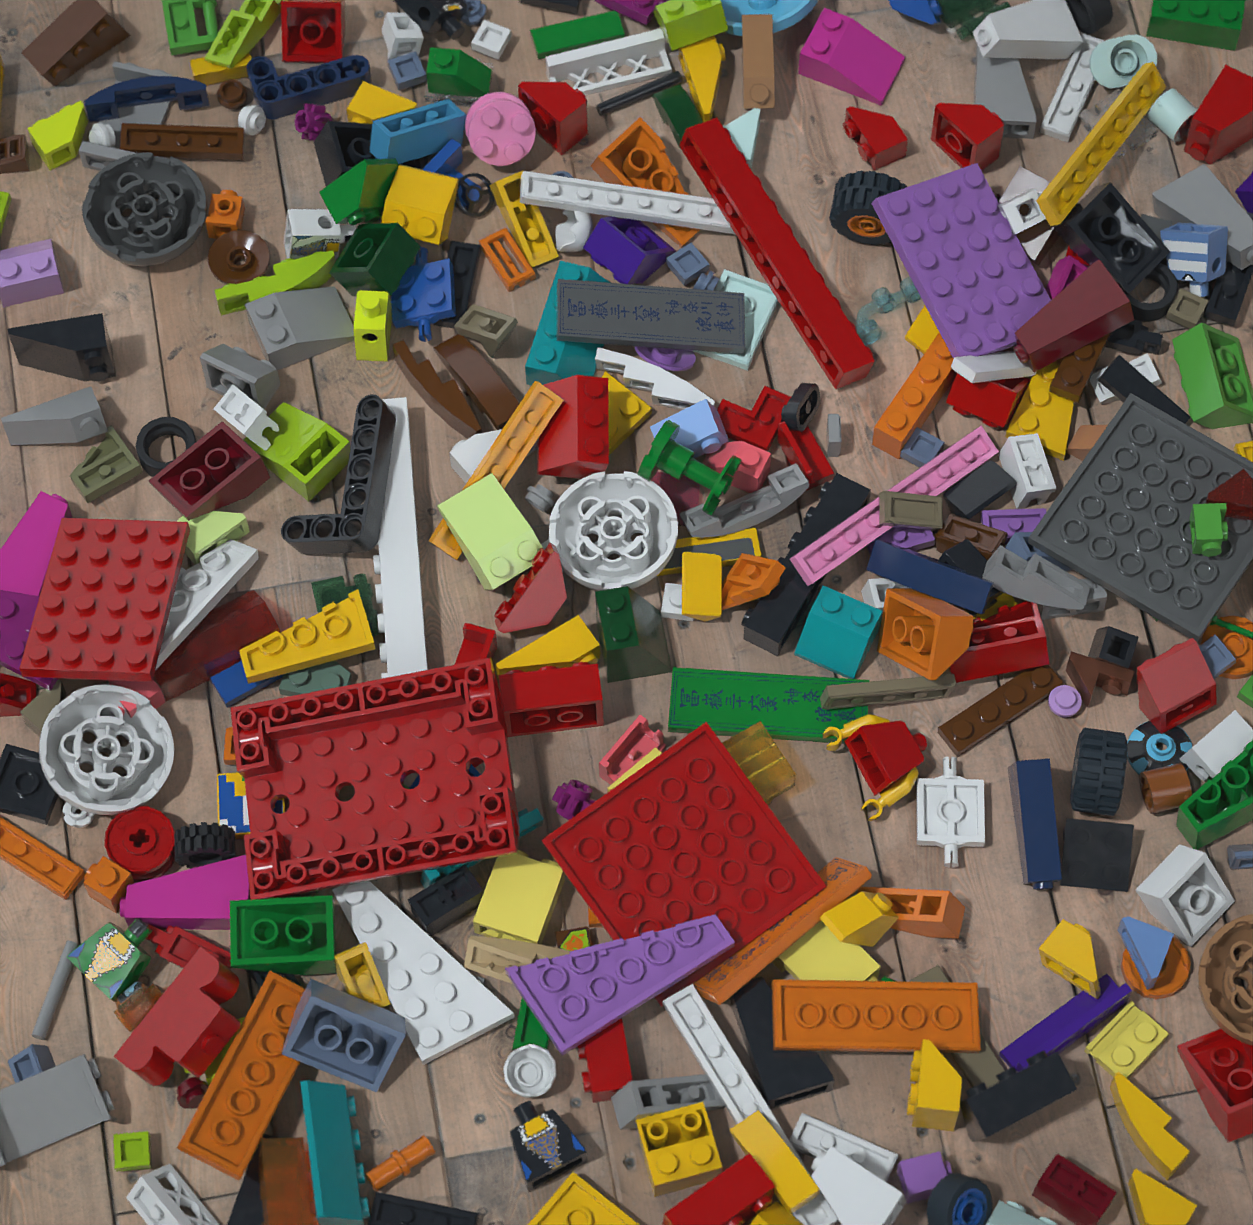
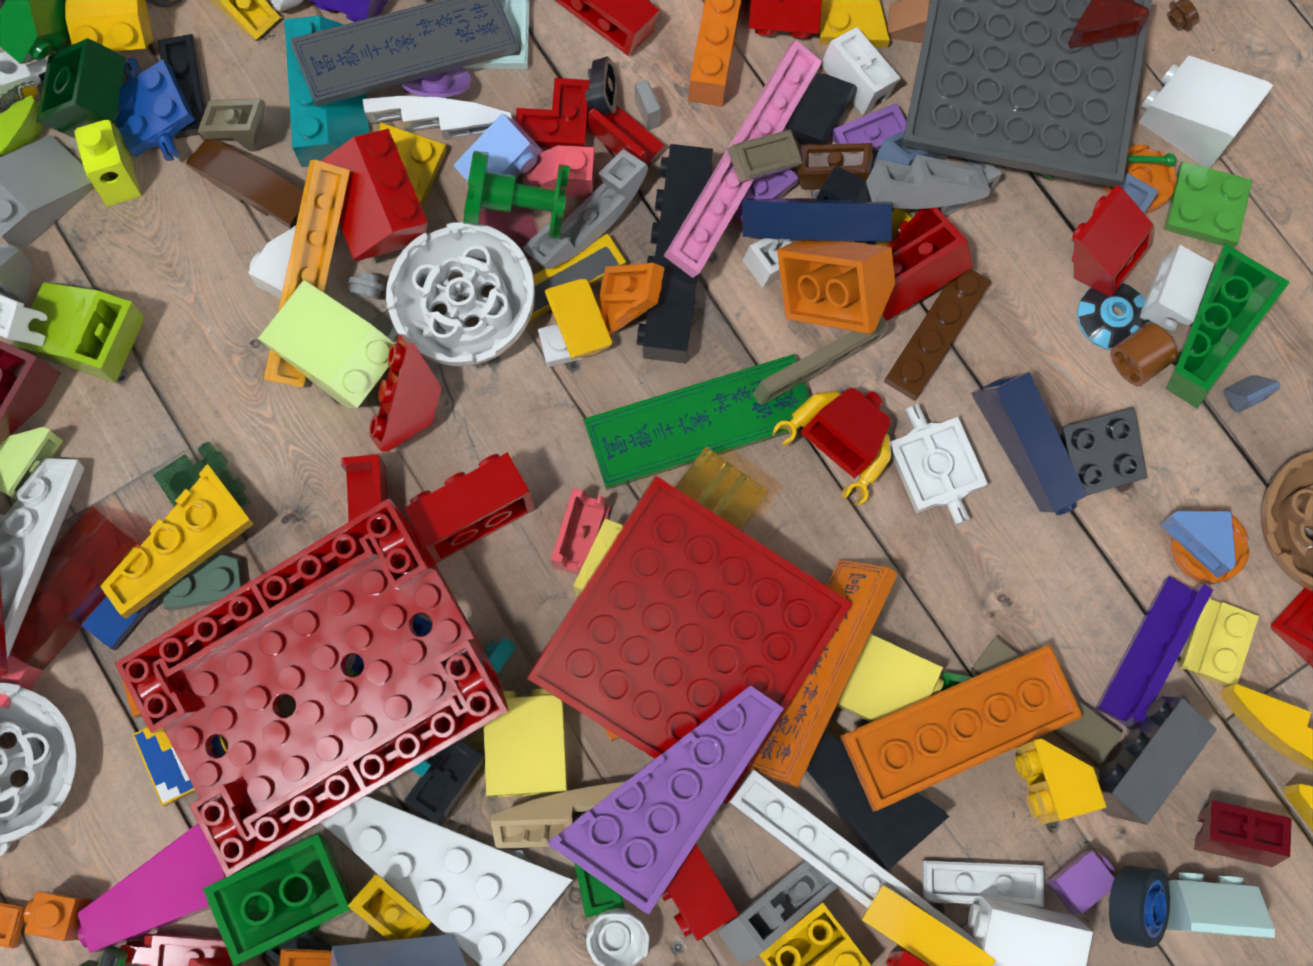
camera: 25 degrees left, 10 degrees up
red wheel [105,806,175,882] -> none
black tyre [174,822,236,869] -> none
black beam [281,394,396,555] -> none
white brick [373,397,428,678] -> none
reddish brown slope [392,340,482,439] -> none
orange tile [479,227,536,292] -> none
yellow slope [495,615,600,680] -> none
magenta gear [552,780,595,820] -> none
tile [555,926,592,951] -> none
dark green slope [595,586,672,683] -> none
teal slope [794,585,883,679] -> none
yellow slope [820,891,899,947] -> none
orange slope [857,887,966,939] -> none
sand blue plate [900,427,944,467] -> none
yellow slope [1038,919,1101,999] -> none
lavender plate [1048,685,1082,718] -> none
copper slope [1066,651,1134,707] -> none
black wheel [1070,728,1128,816] -> none
black brick [1088,626,1139,669] -> none
white slope [1135,844,1235,947] -> none
bright green brick [1189,503,1228,557] -> none

